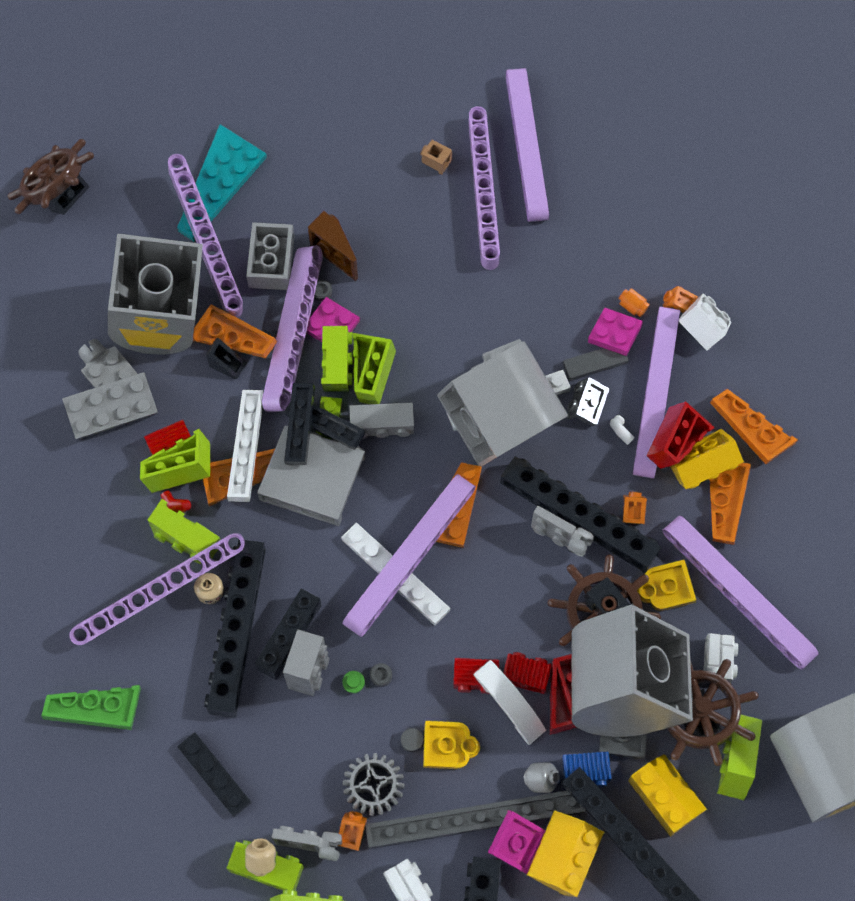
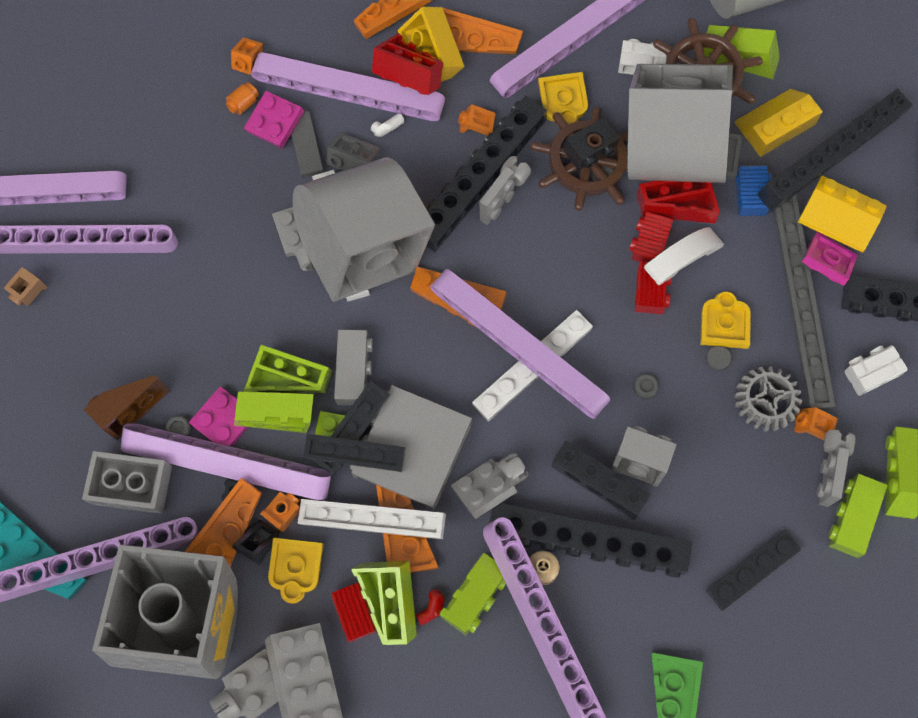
camera: 80 degrees left, 5 degrees up
tan head [245,839,276,876] -> none
bright green plate [342,671,365,693] -> none
light grey head [524,762,560,793] -> none
white slope [679,293,731,350] -> none
none -> orange brick [260,492,300,532]
none -> yellow plate [268,538,324,604]
none -> light grey plate [451,453,529,519]

